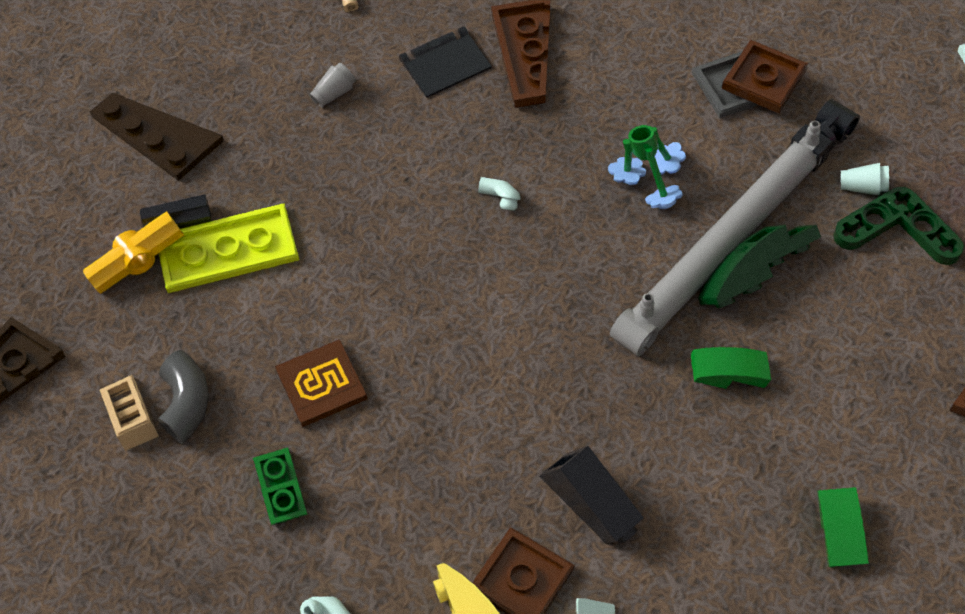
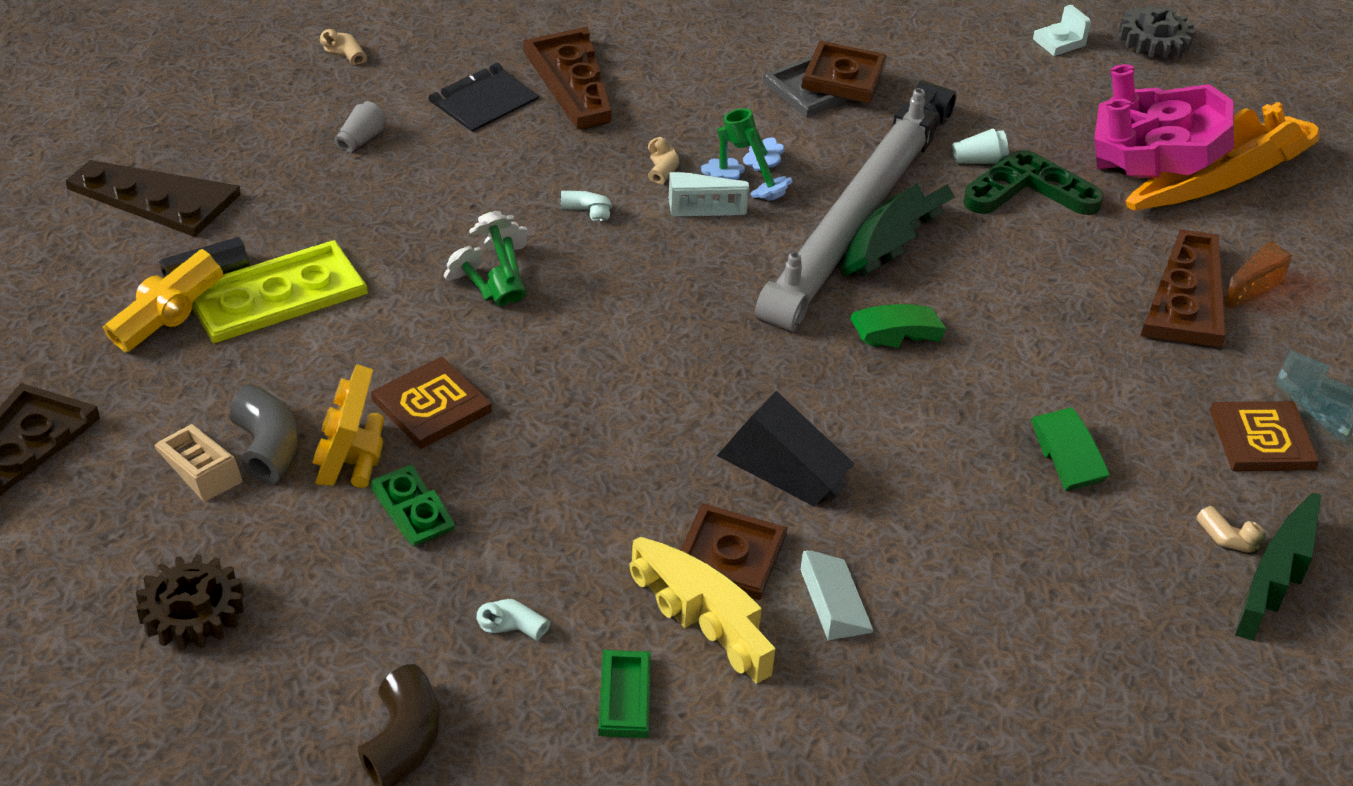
camera: 20 degrees left, 15 degrees down
none -> dark brown gear [136,554,244,650]
none -> yellow plate [312,364,384,488]
none -> plant [444,211,528,307]
none -> tan arm [648,137,679,185]
none -> light aqua slope [668,172,749,217]

